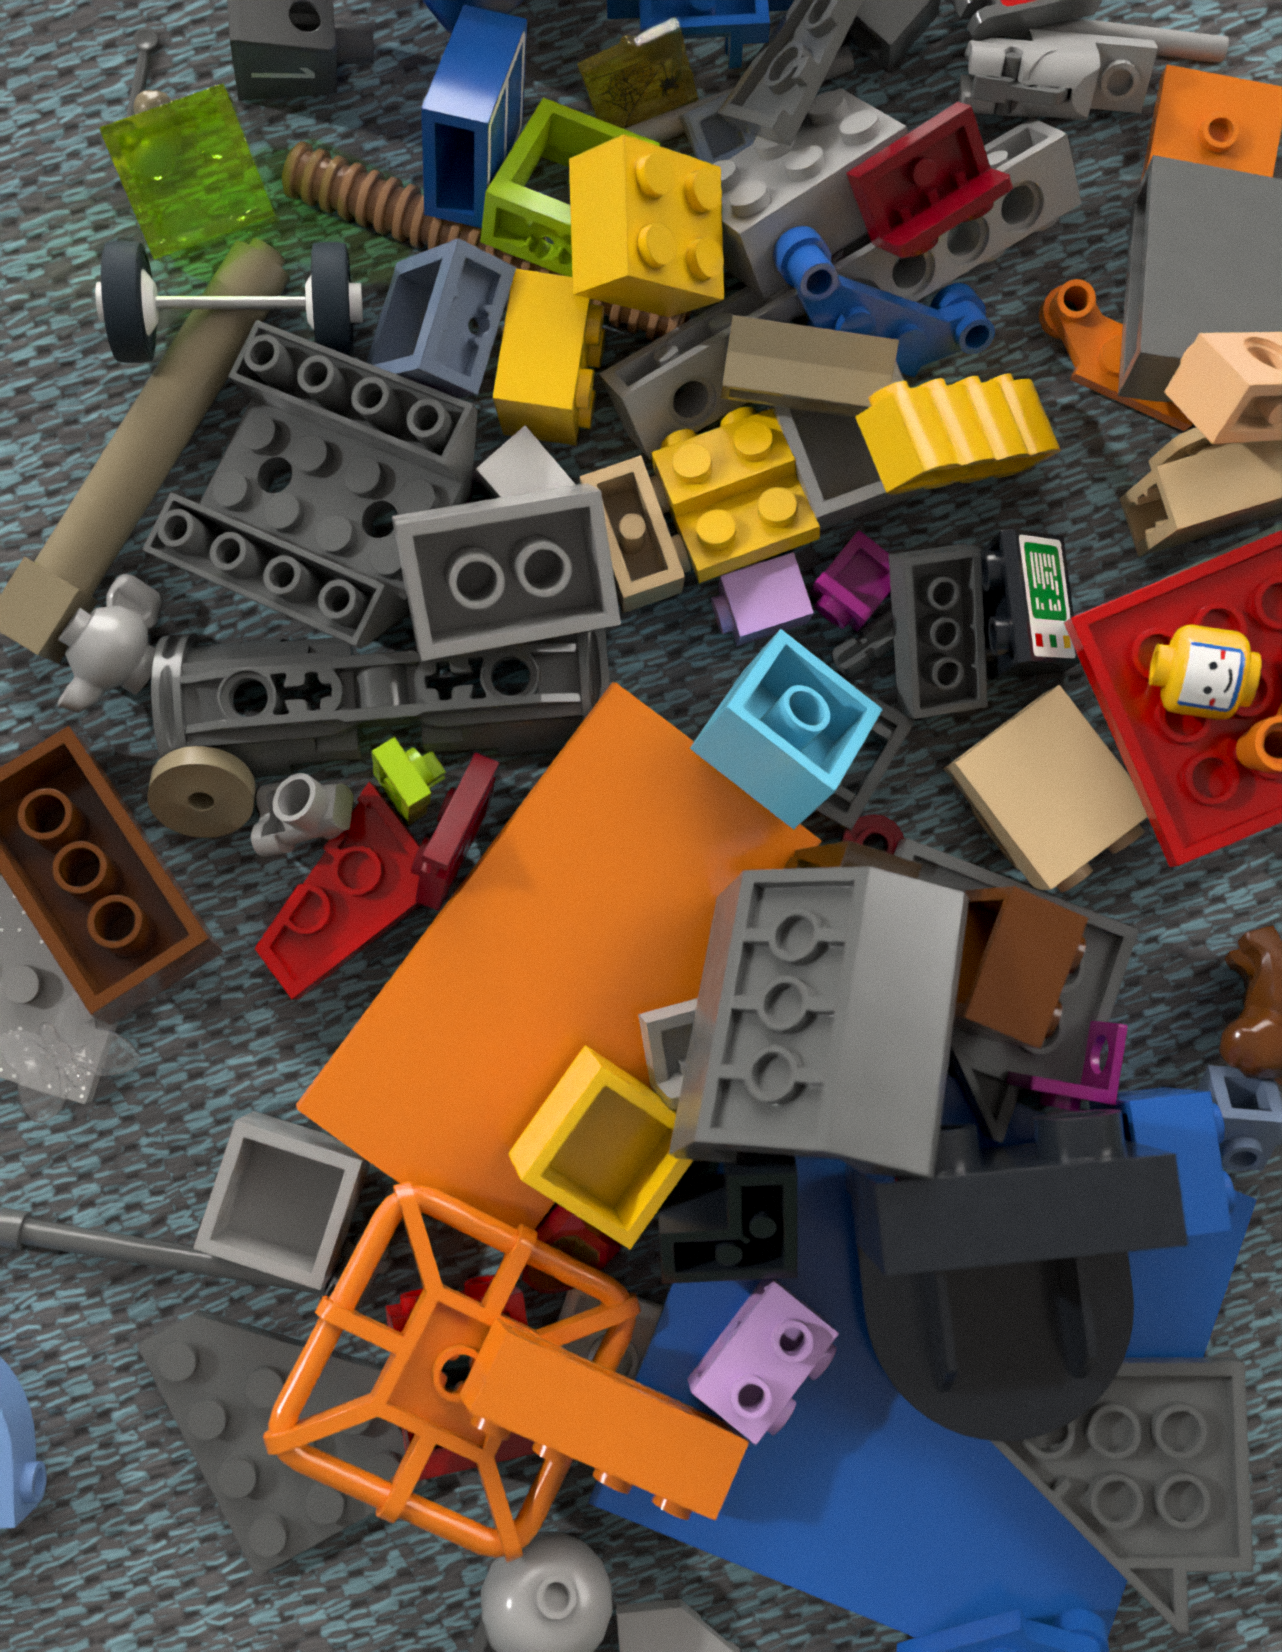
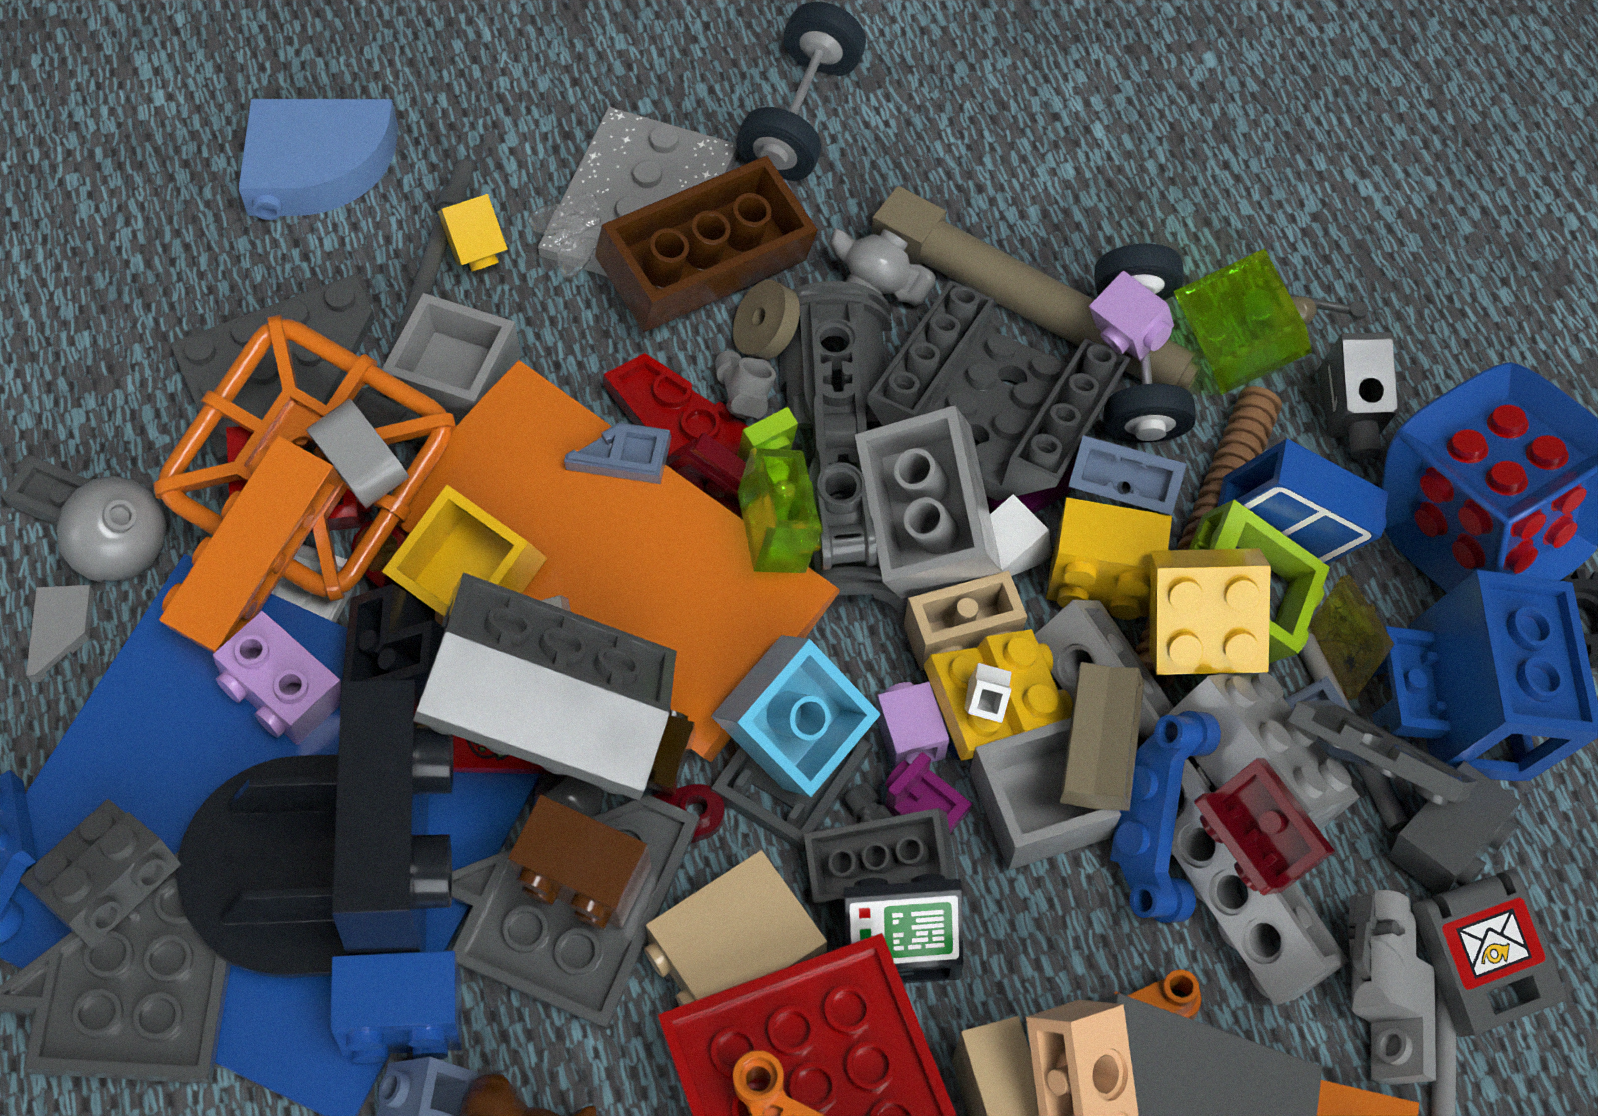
camera: 90 degrees right, 25 degrees down
yellow brick [856,373,1061,495] -> none
magenta bracket [1006,1020,1128,1111] -> none
head [1149,625,1261,720] -> none
none -> dark grey plate [20,799,181,948]
none -> light grey beam [305,398,410,509]
none -> yellow brick [437,194,508,272]
none -> sand blue tile [564,422,671,484]
none -> clear neon green brick [738,448,823,573]
none -> dark grey piece [815,462,877,570]
none -> white piece [964,663,1011,723]
none -> lavender brick [1089,270,1174,361]

